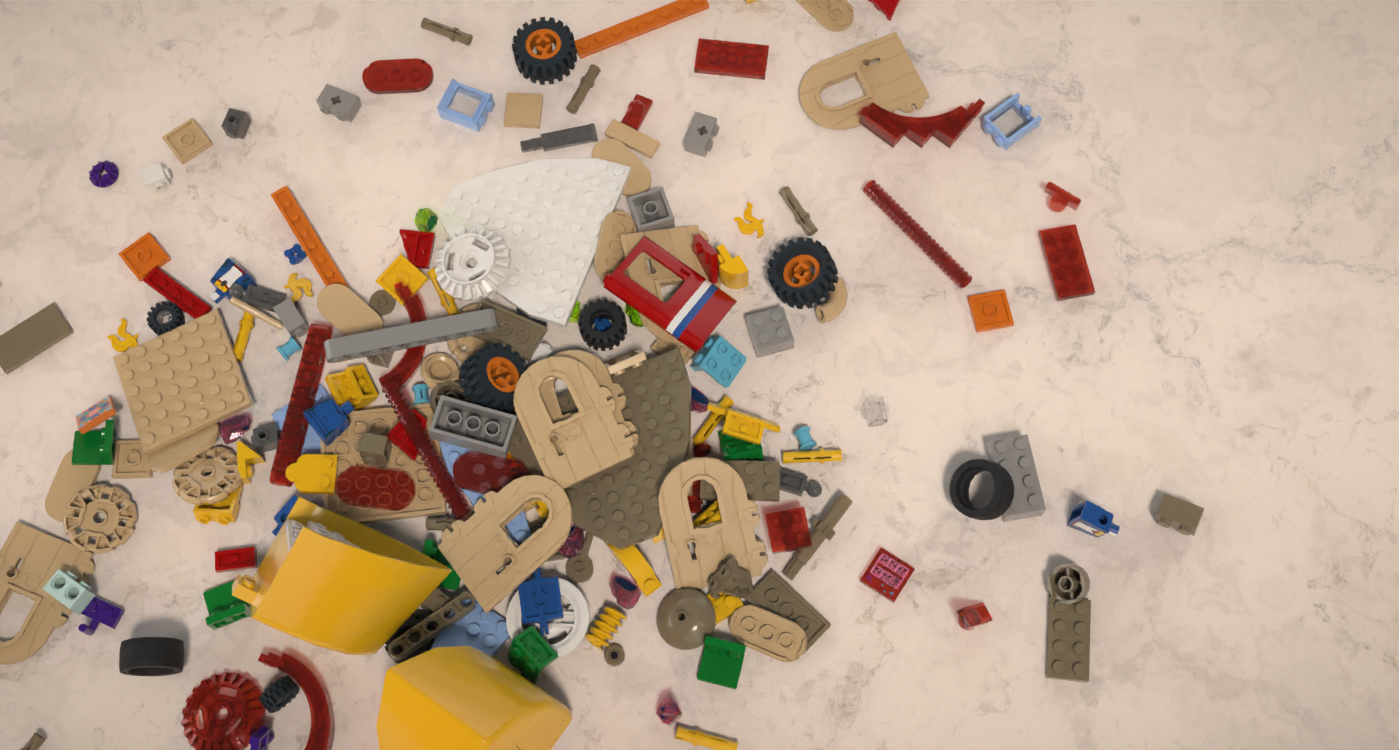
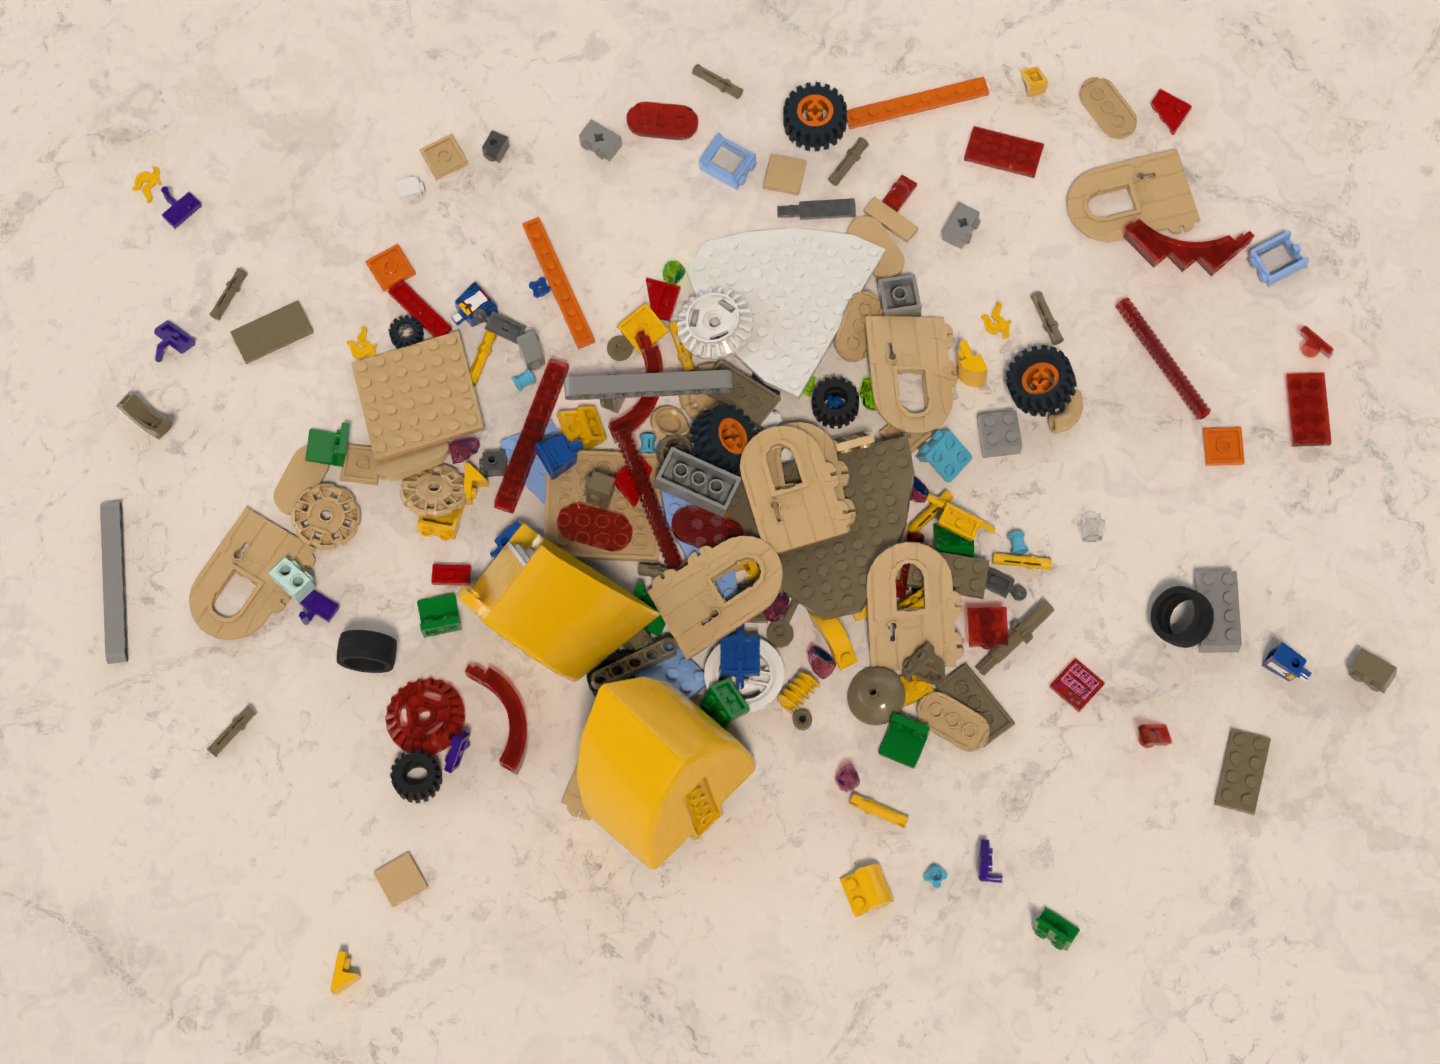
camera: 10 degrees right, 0 degrees up
orange tile [76,395,116,434] -> none
dark purple gear [89,160,119,188] -> none
tan bar [229,296,284,330] -> none
black bush [259,675,300,713] -> none
yellow piece [284,273,313,303] -> none
yellow plate [285,454,338,495] -> none
tan tile [317,284,384,336] -> none
red piece [603,236,737,354] -> none
red wing [692,234,718,284] -> none
dark tan cylinder [1048,563,1090,604] -> none

